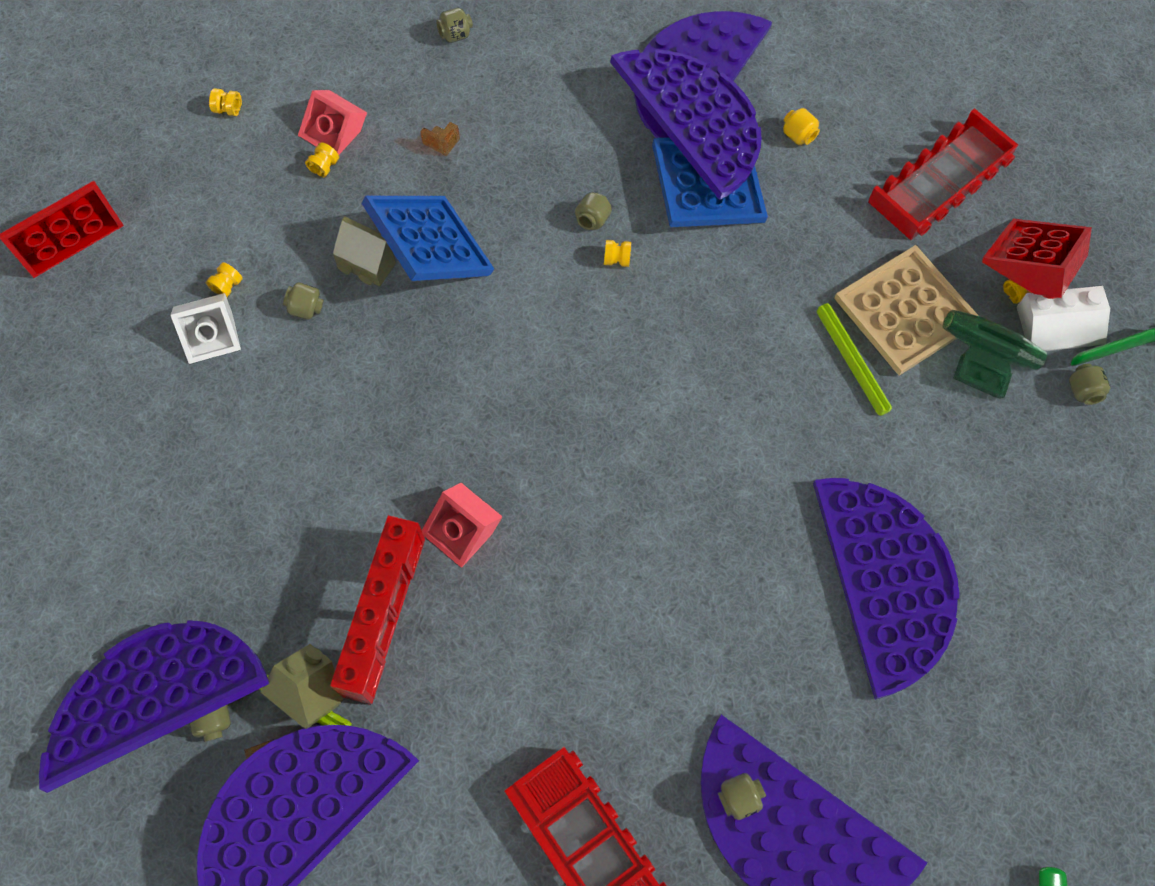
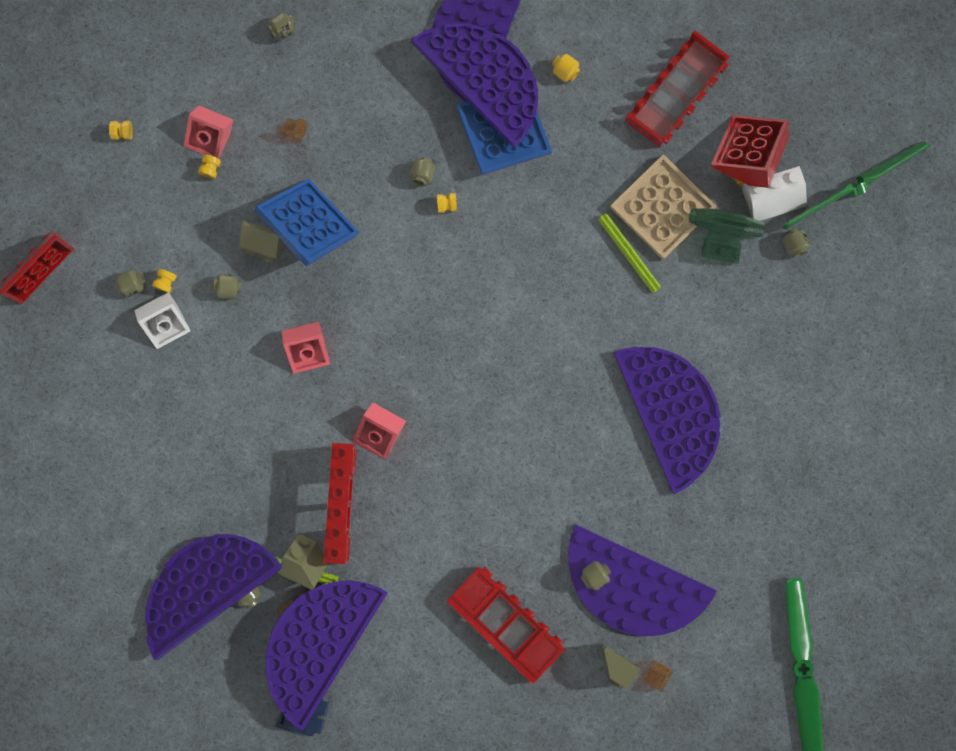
camera: 15 degrees left, 15 degrees up
none -> olive head [115,269,145,297]
none -> coral slope [282,322,330,374]

